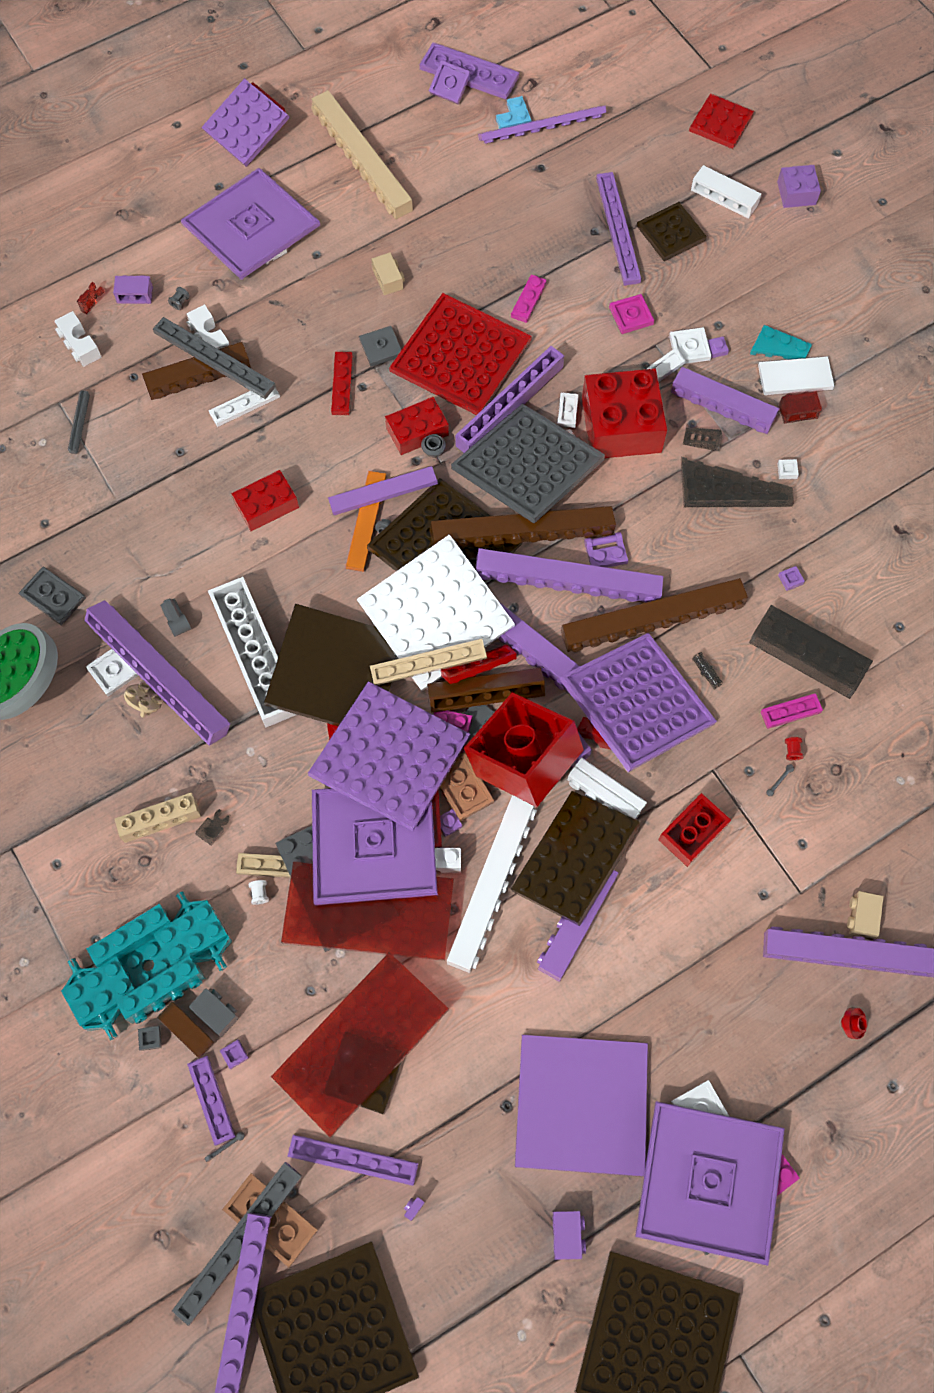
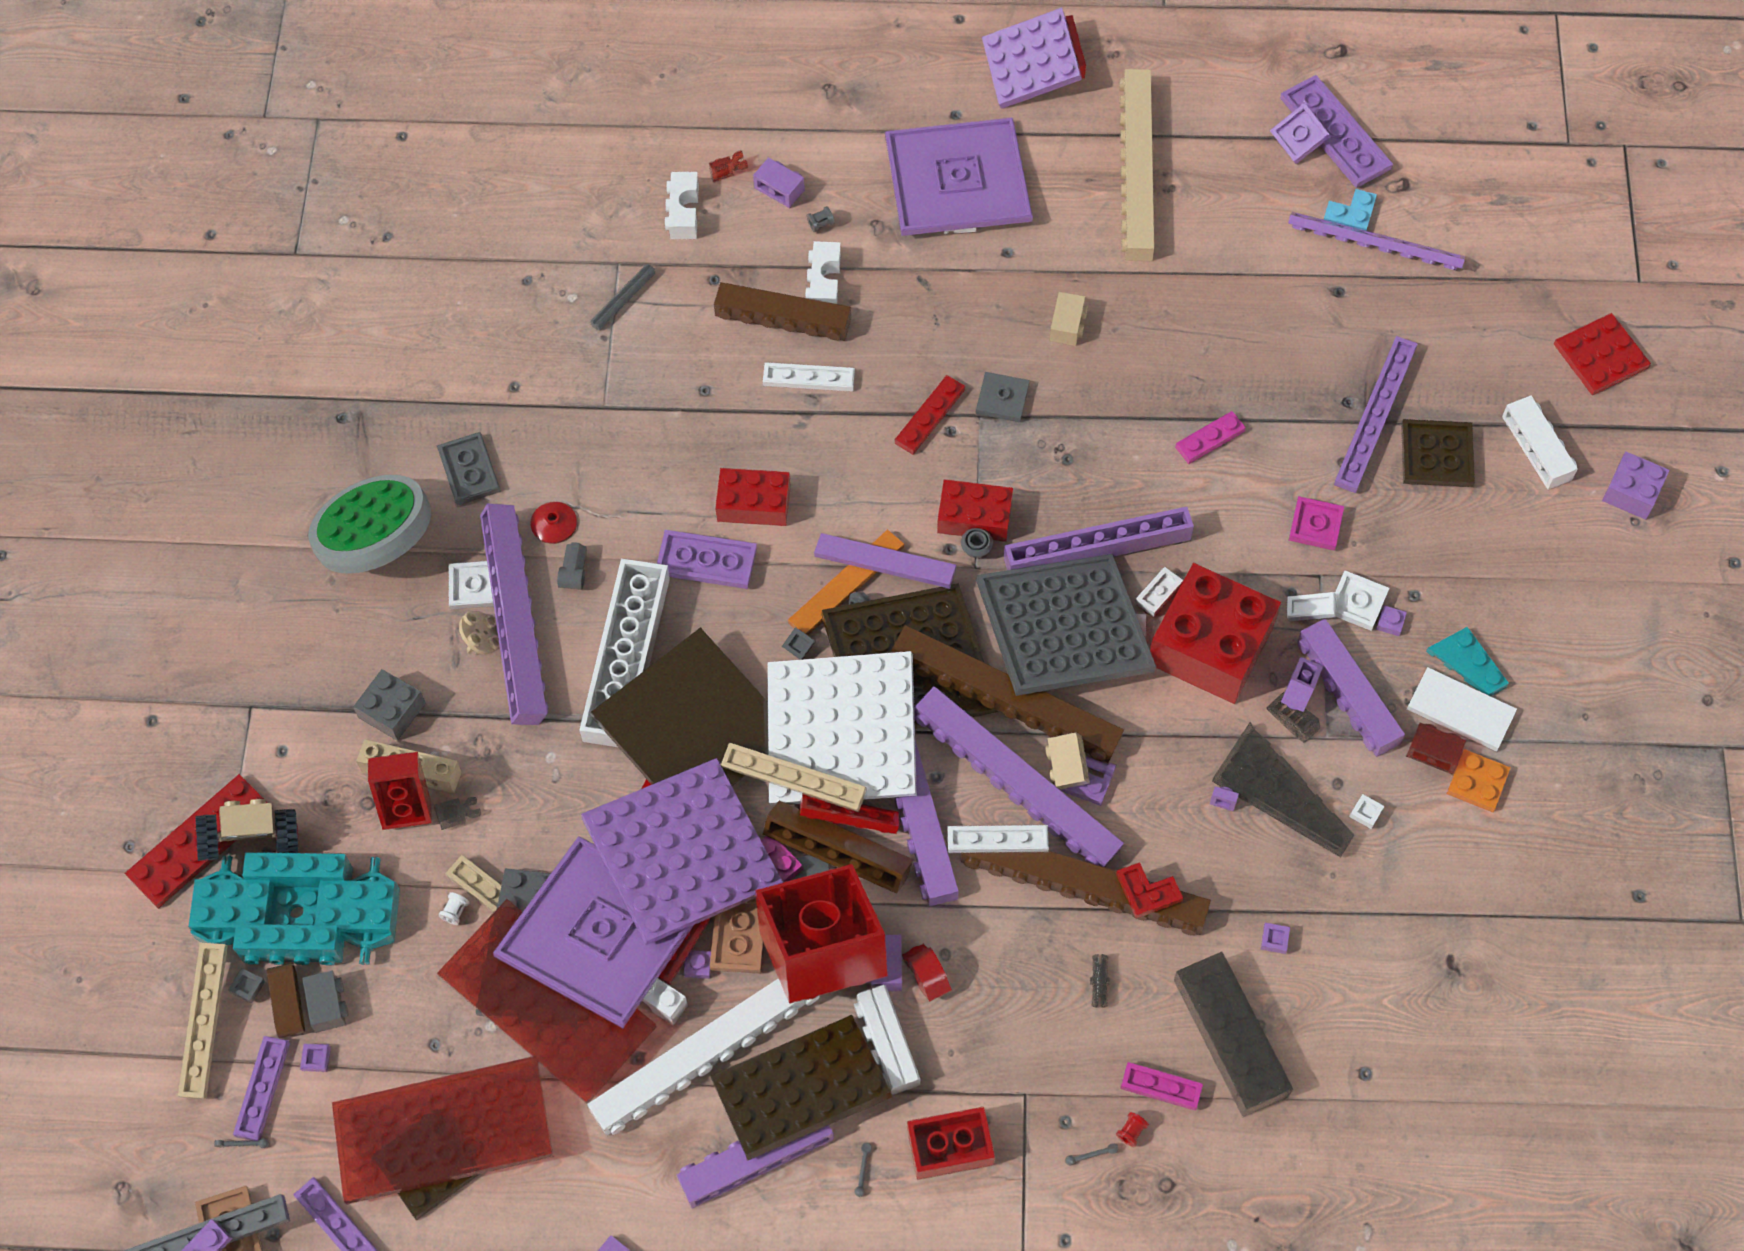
camera: 35 degrees right, 5 degrees down
dark grey plate [153,317,276,399] -> none
red plate [389,293,532,415] -> none
medium lavender plate [560,633,717,772] -> none
none -> red plate [124,774,273,909]
none -> tan plate [178,943,228,1099]
none -> brick [195,799,298,861]
none -> dark grey brick [353,669,426,741]
none -> red brick [368,751,432,830]
none -> red dish [530,502,577,544]
none -> medium lavender plate [657,530,757,589]
none -> dark grey plate [782,627,816,660]
none -> dark grey hinge [854,1143,872,1197]
none -> white tile [948,825,1049,853]
none -> tan brick [1046,733,1090,789]
none -> red plate [1116,862,1183,918]
none -> medium lavender plate [1210,786,1239,811]
none -> medium lavender brick [1281,657,1323,712]
none -> orange plate [1446,749,1511,812]

